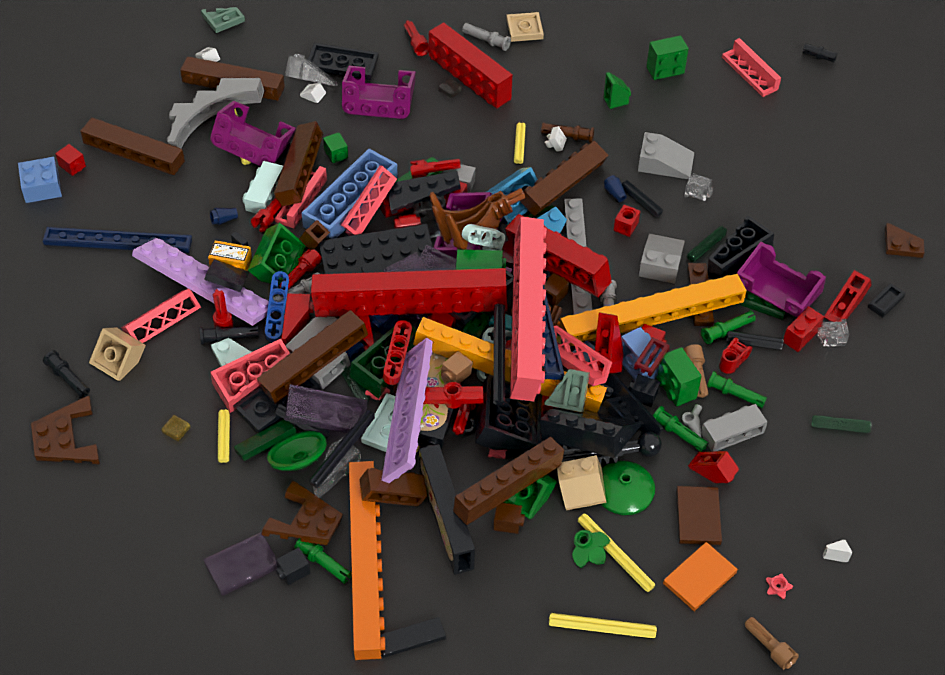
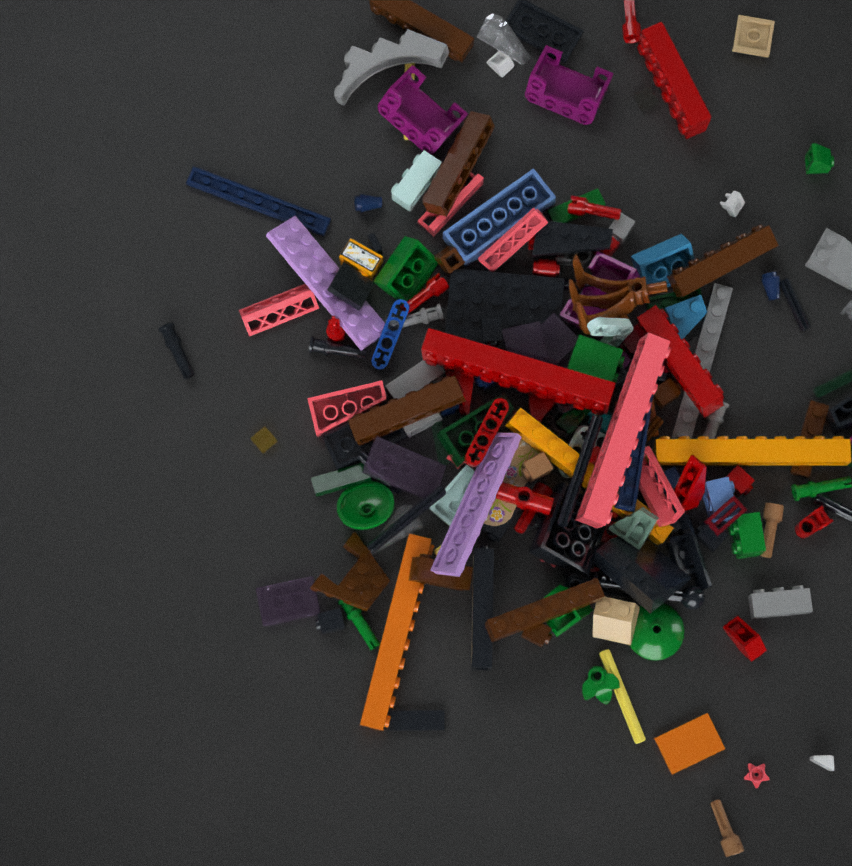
camera: 20 degrees right, 25 degrees up
medium blue brick [18,157,62,203] -> none
reddish brown wing [31,396,100,464] -> none
red brick [55,144,86,176] -> none
reddish brown brick [80,118,185,175] -> none
tan slope [89,327,146,381] -> none
light aqua wing [211,338,251,367] -> none
light yellow axle [218,409,230,463] -> none
red piece [251,198,282,232] -> none
red slope [282,293,314,346] -> none
green brick [323,132,348,164] -> none
light grey pin [462,23,511,51] -> none
light yellow axle [514,122,526,164] -> none
reddish brown pin [541,122,595,143] -> none
light yellow axle [549,613,657,638] -> none
red brick [613,205,640,237] -> none
light grey slope [639,234,685,284] -> none
green pin [653,406,709,452] -> none
reddish brown tile [677,486,722,545] -> none
light grey animal [682,404,702,437] -> none
green pin [707,371,767,408] -> none

